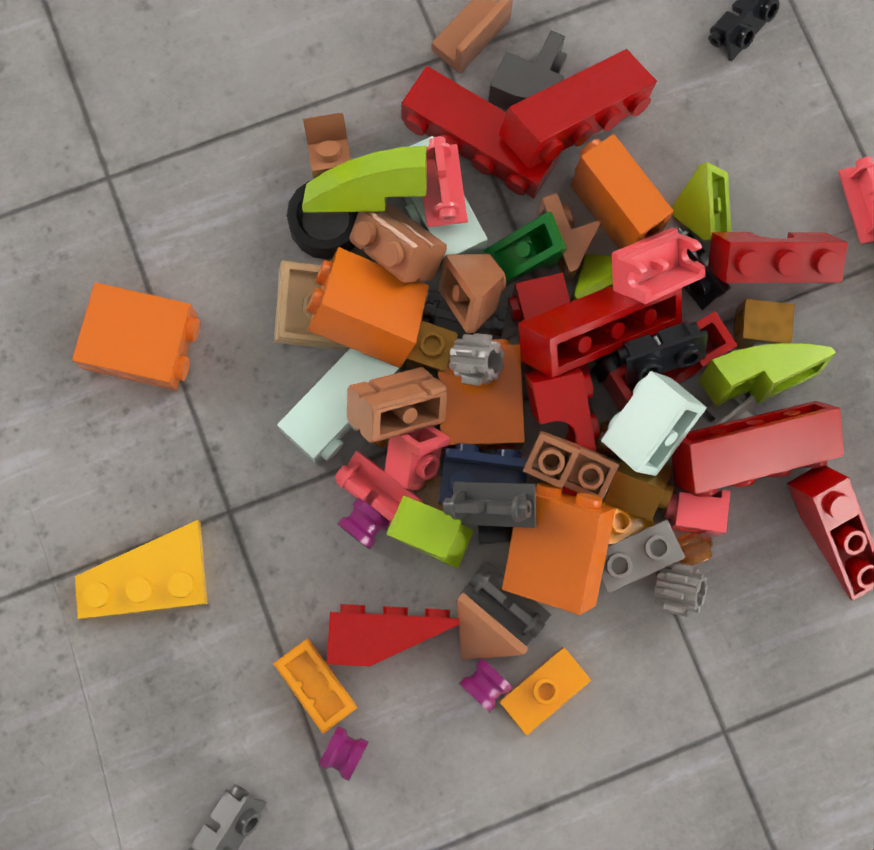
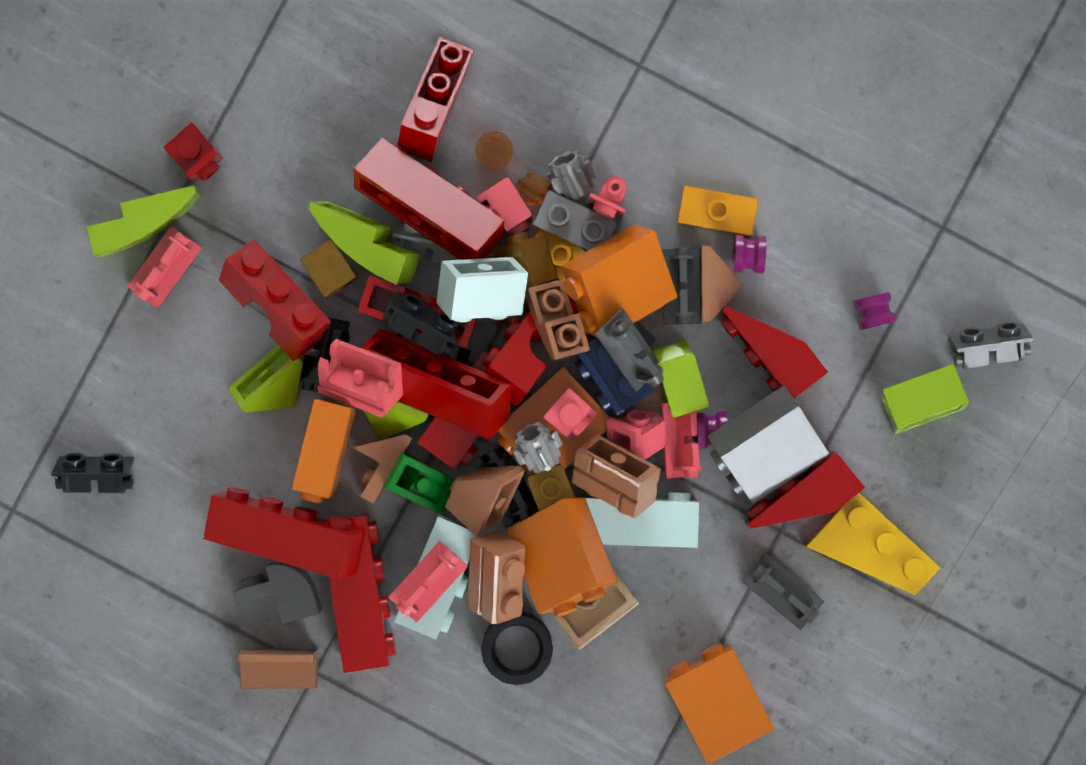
camera: 125 degrees left, 10 degrees up
light orange plate [273,638,358,734] -> none
lime slope [302,145,428,212] -> none
nougat slope [303,113,351,179] -> none
none -> clear orange plate [475,131,513,170]
none -> coral brick [543,388,597,441]
none -> coral hinge [588,176,627,220]
none -> brick [707,385,829,504]
none -> dark grey hinge [743,553,825,630]
none -> red slope [745,451,865,529]
none -> lime hinge [881,364,969,435]

